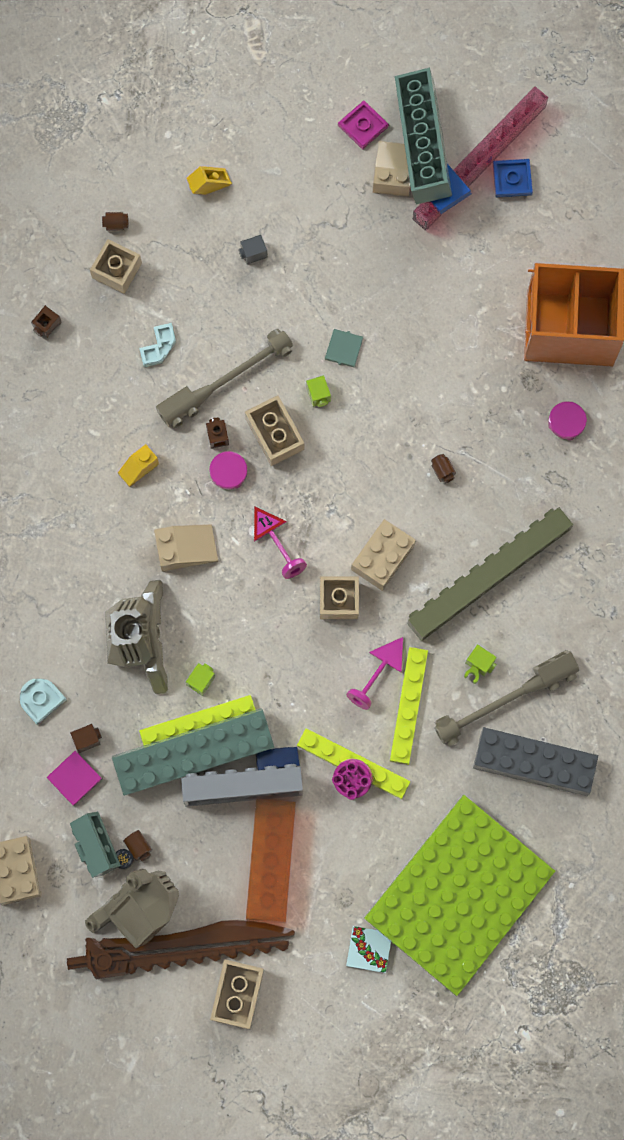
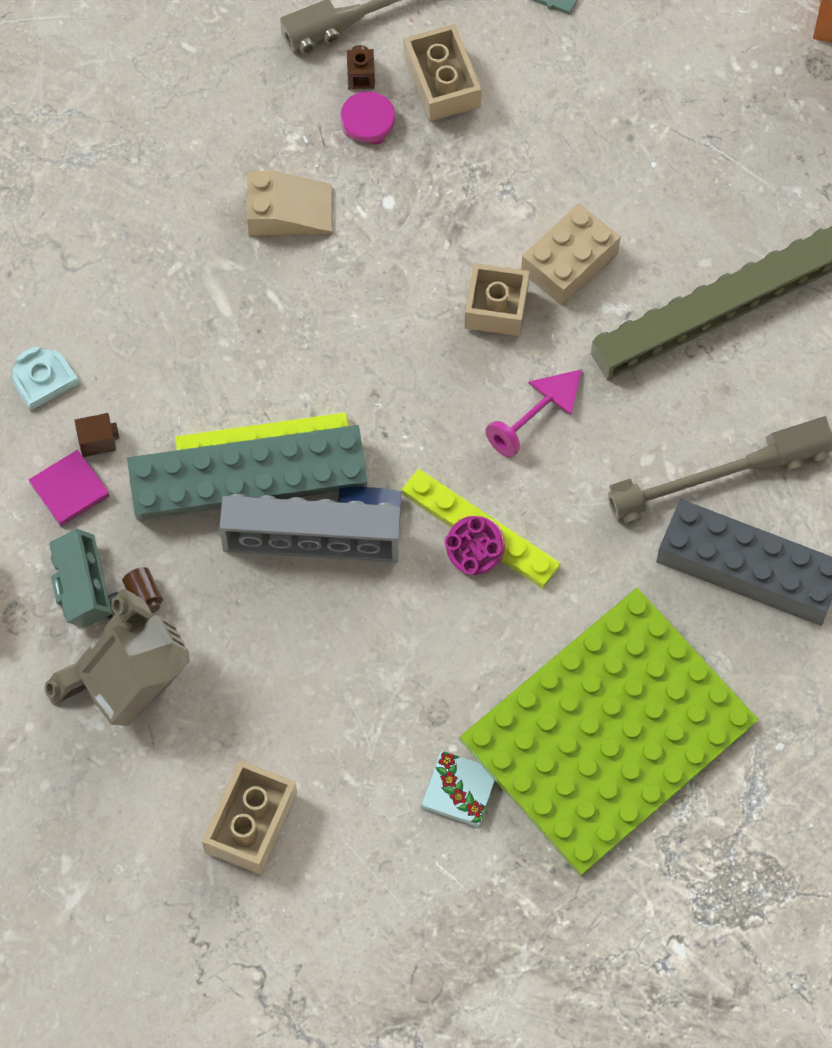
camera: 10 degrees right, 10 degrees down
reddish brown piece [67,920,295,980] -> none
dark tan helmet [105,580,168,694] -> none
yellow slope [118,444,159,487] -> none
lime brick [185,663,215,696] -> none
clear orange brick [246,799,296,924] -> none
dark pink piece [254,506,307,579] -> none
lime brick [306,375,331,407] -> none
neon yellow plate [390,647,428,765] -> none
reddish brown brick [431,454,456,483] -> none
lime brick [464,644,497,684] -> none

